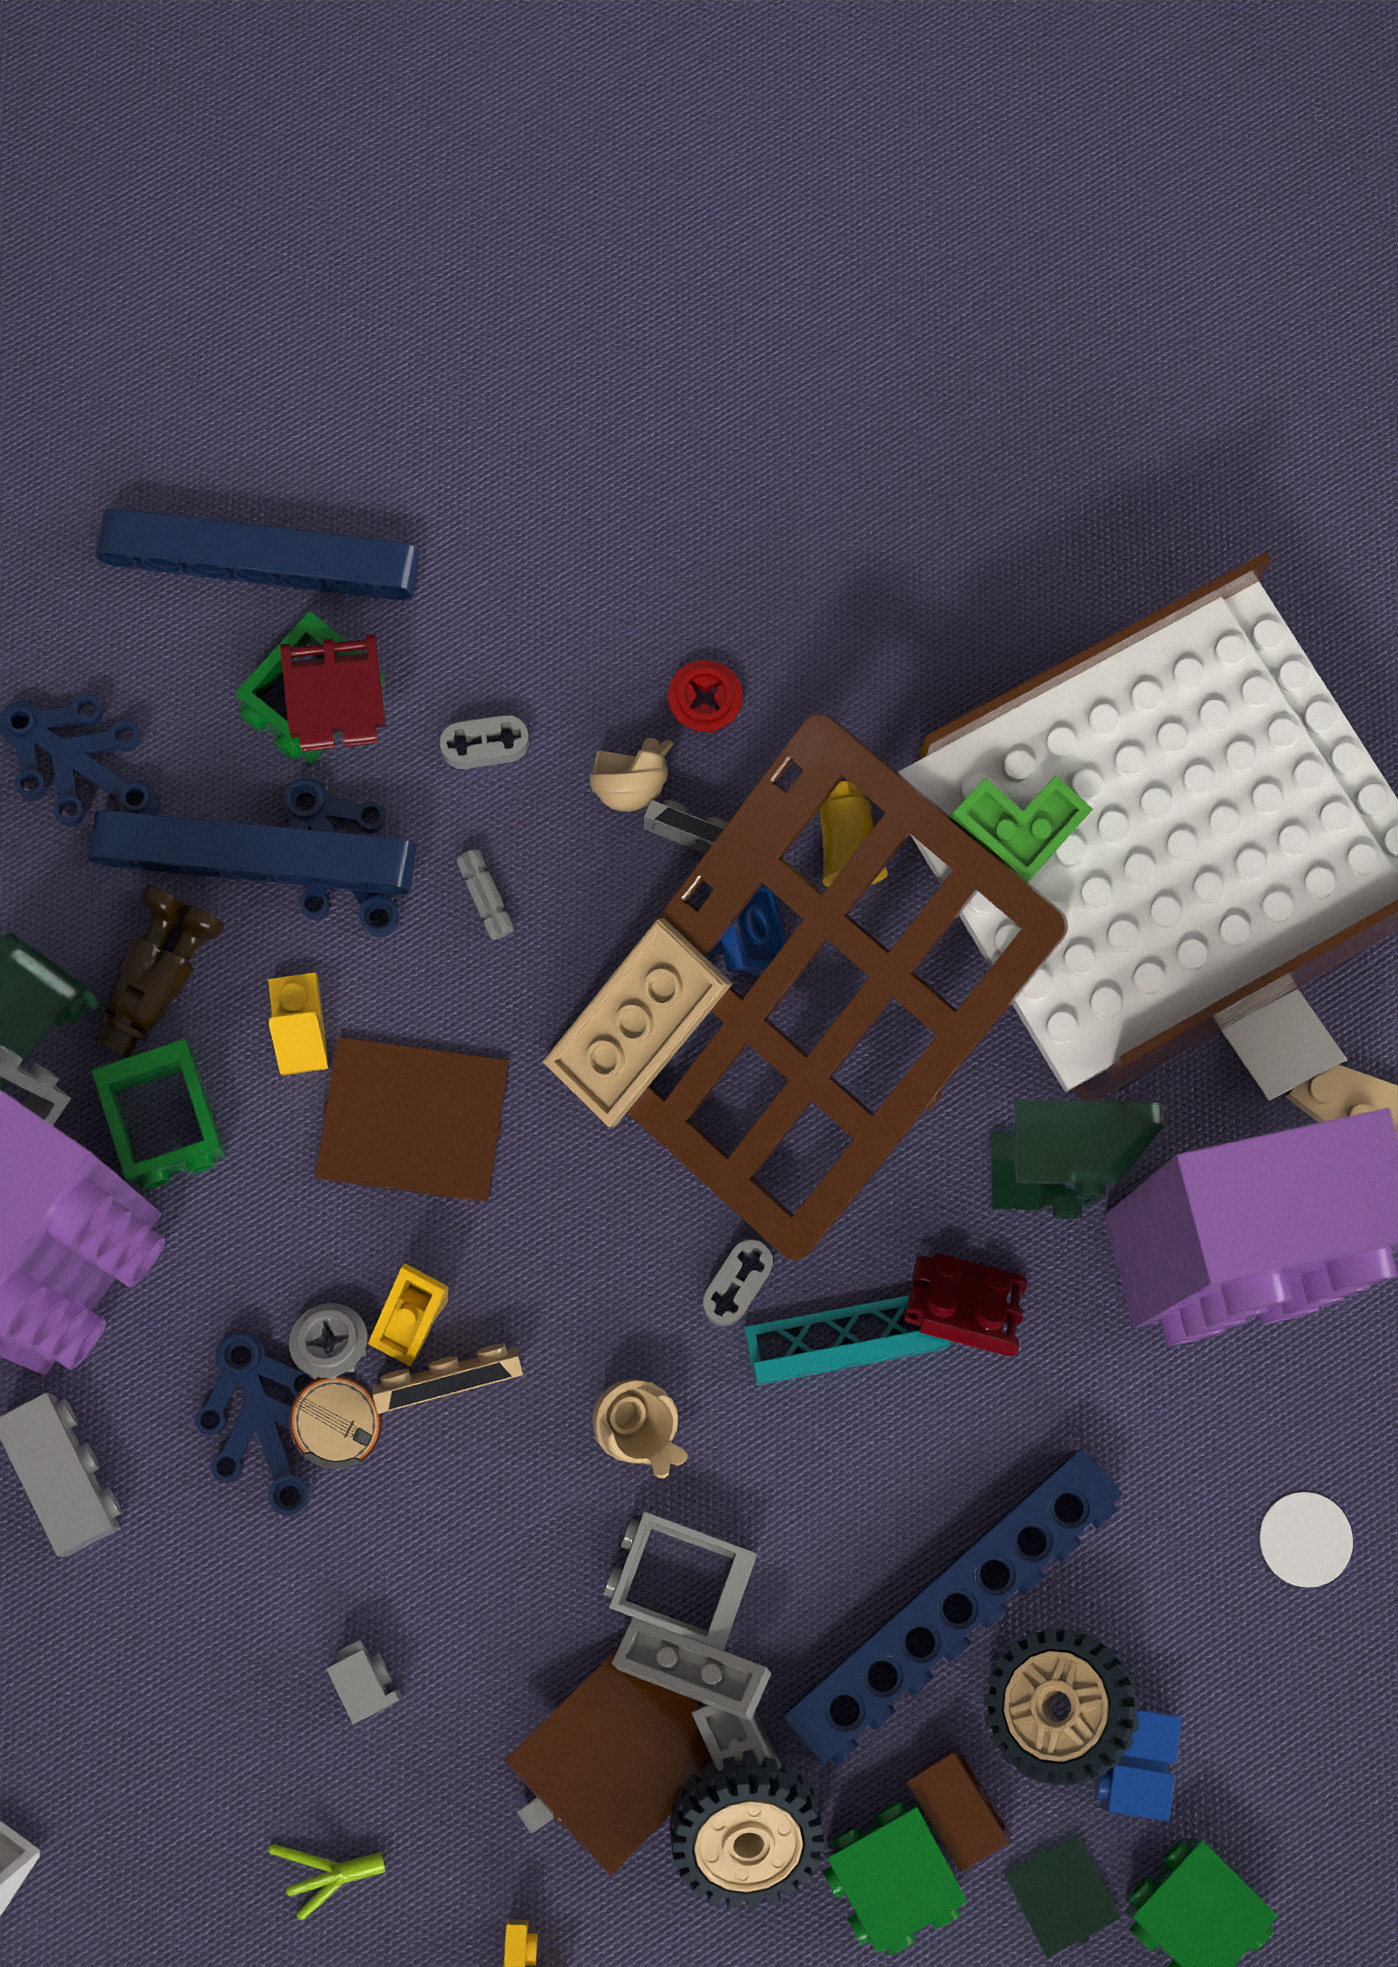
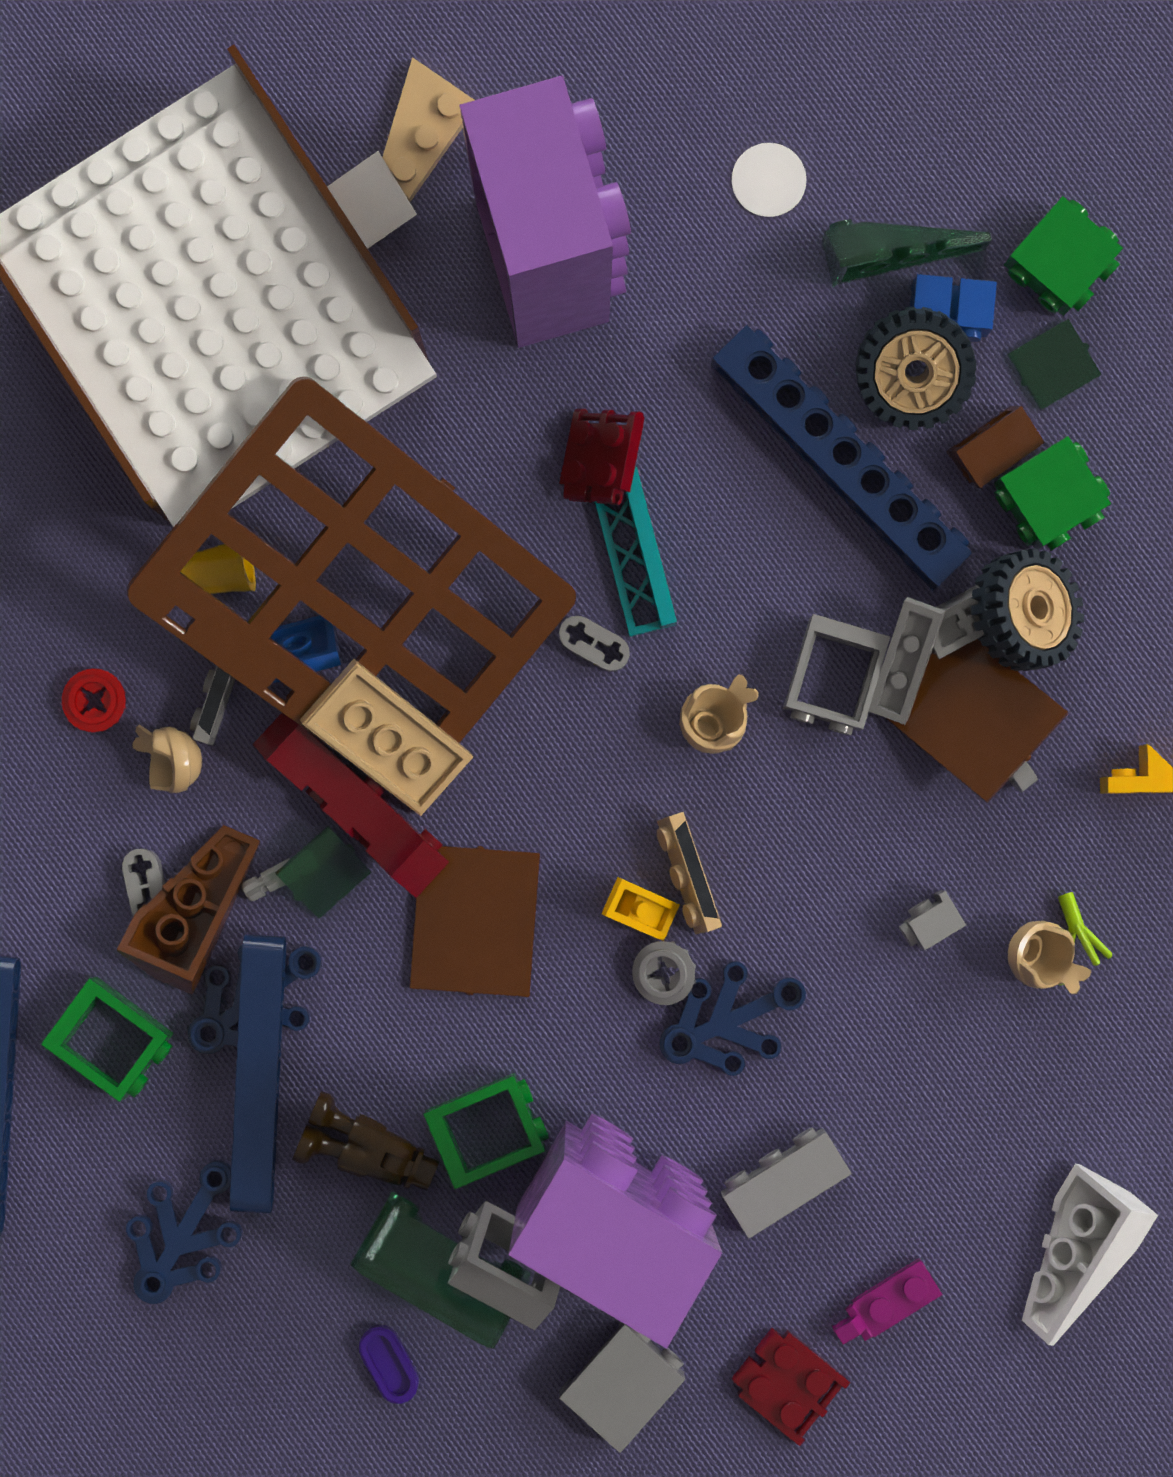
camera: 90 degrees left, 10 degrees up
yellow slope [268,972,329,1076] -> none
dark red plate [280,634,386,752] -> none
tan sticker [289,1376,382,1469] -> none
bright green plate [949,775,1093,882] -> none
clear green windscreen [990,1100,1165,1219] -> none
none -> reddish brown wedge [117,825,260,995]
none -> dark red brick [252,713,449,898]
none -> clear green piece [275,826,372,919]
none -> clear green wedge [821,219,992,286]
none -> tan hat [1008,921,1091,994]

